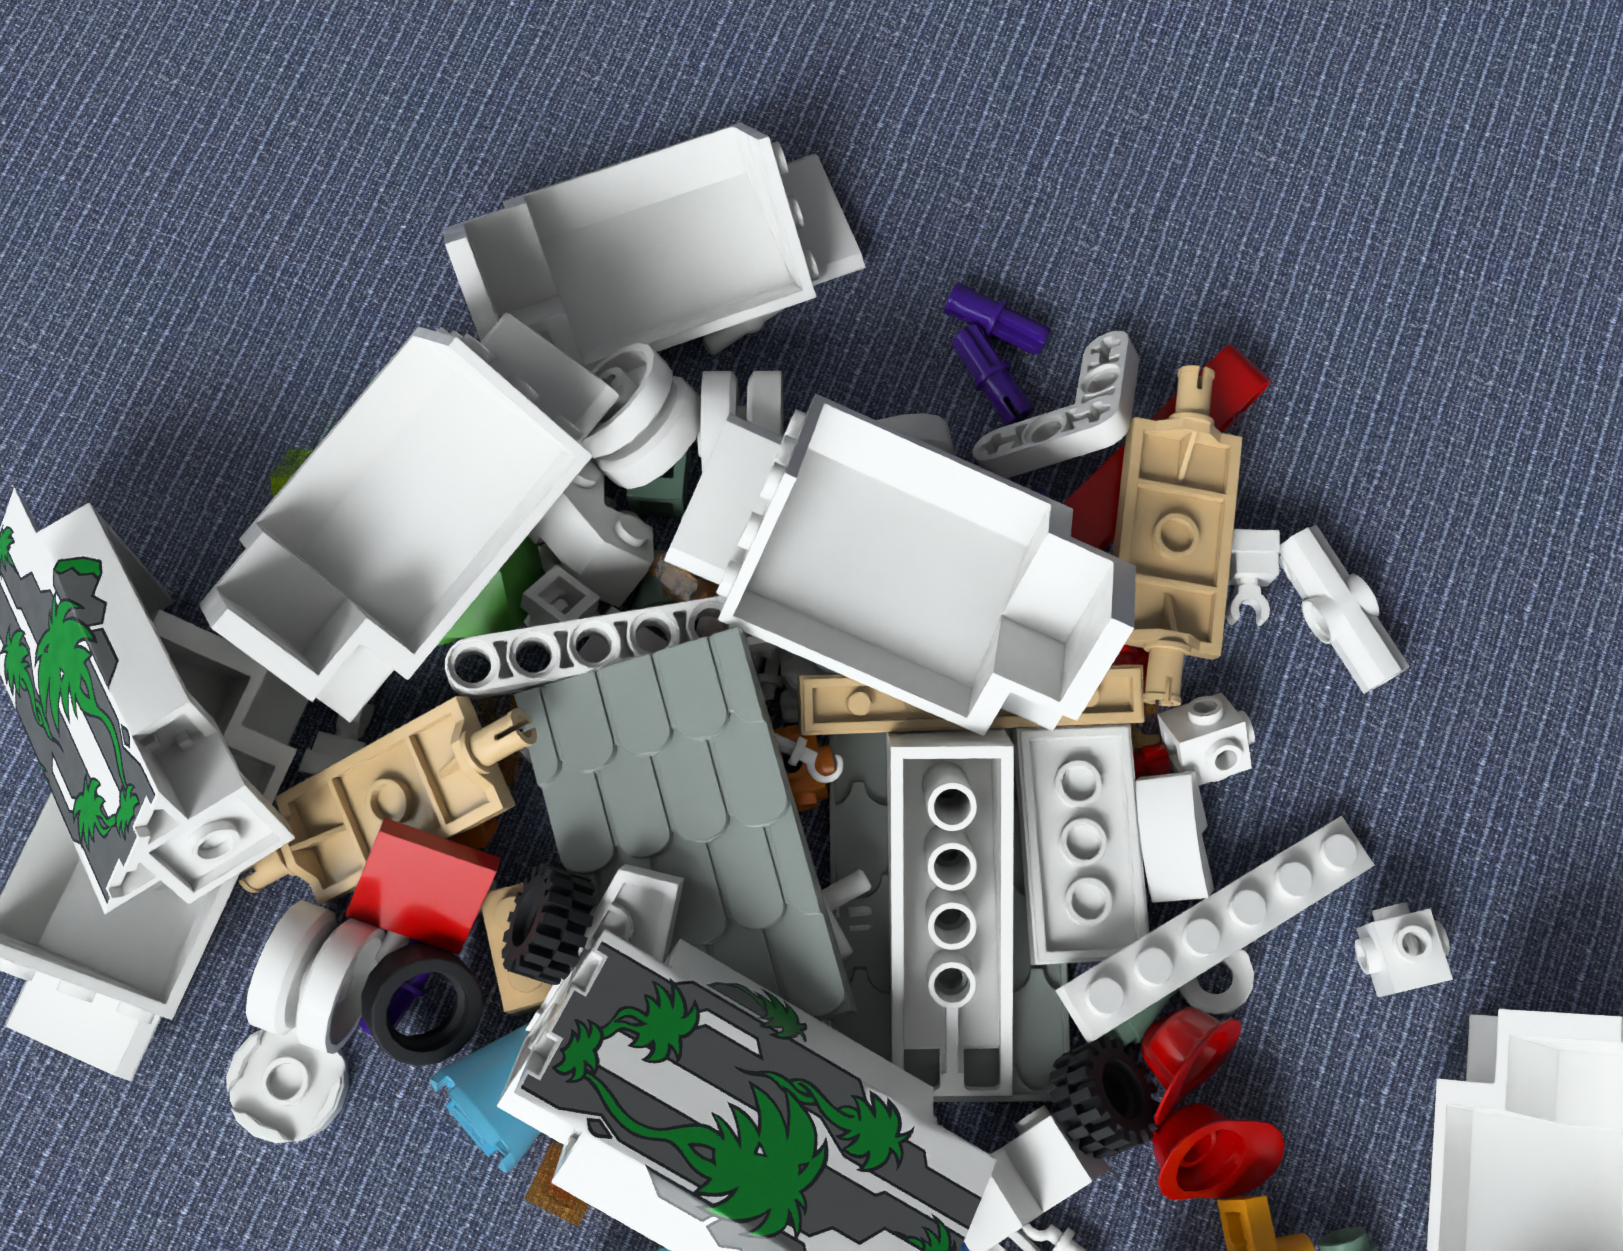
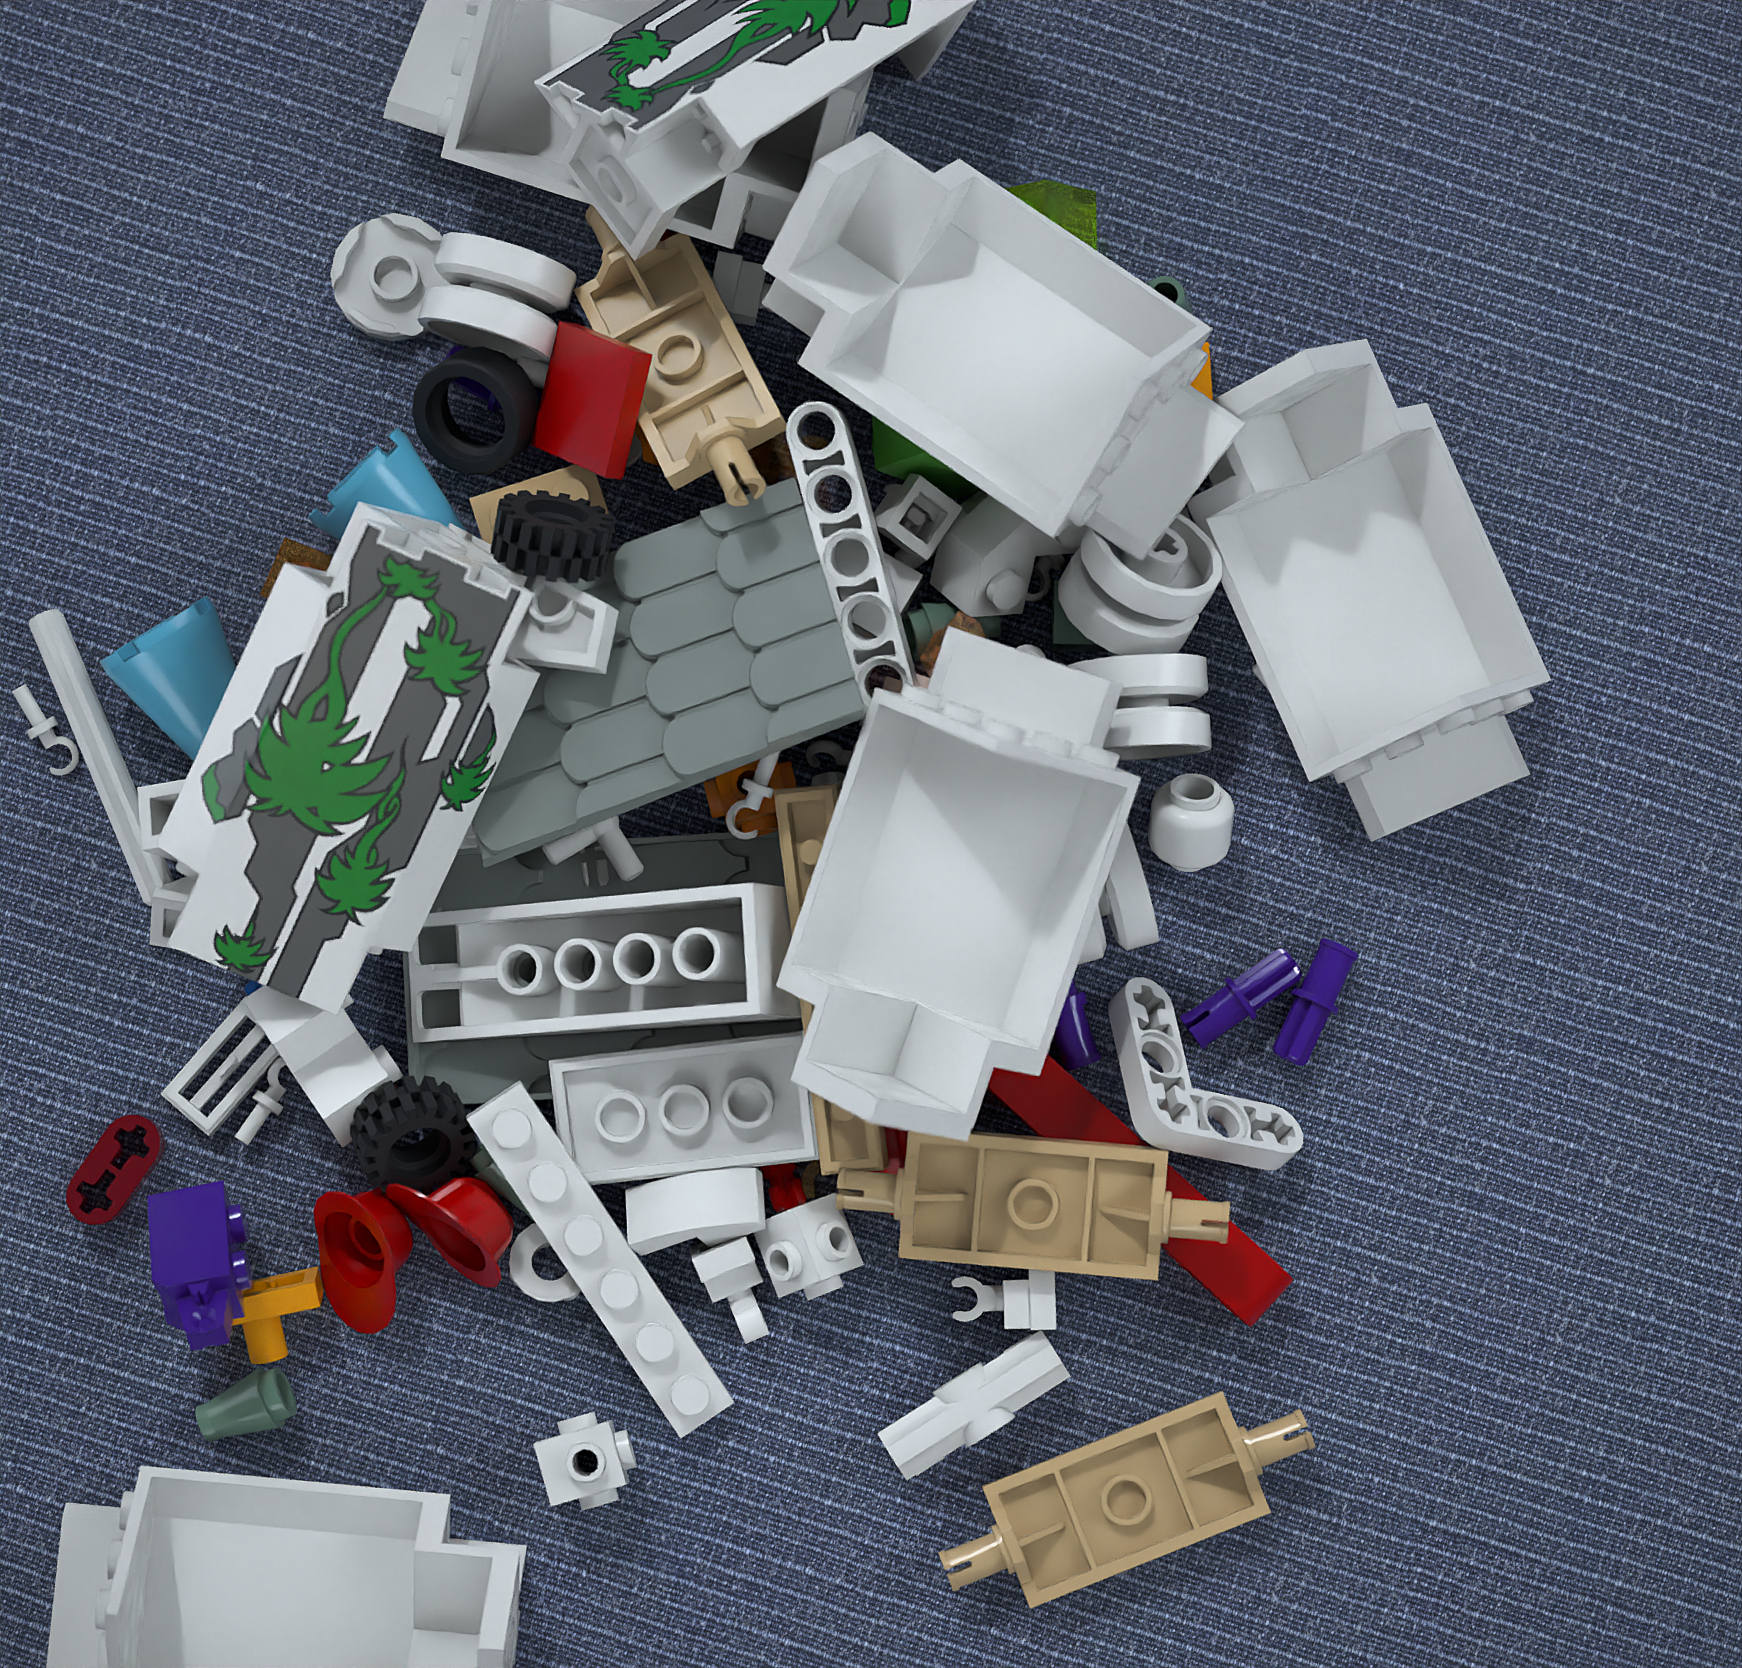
camera: 85 degrees right, 10 degrees up
none -> white piece [689,1235,769,1344]
none -> tan plate [938,1391,1315,1609]
none -> white head [1148,773,1235,872]

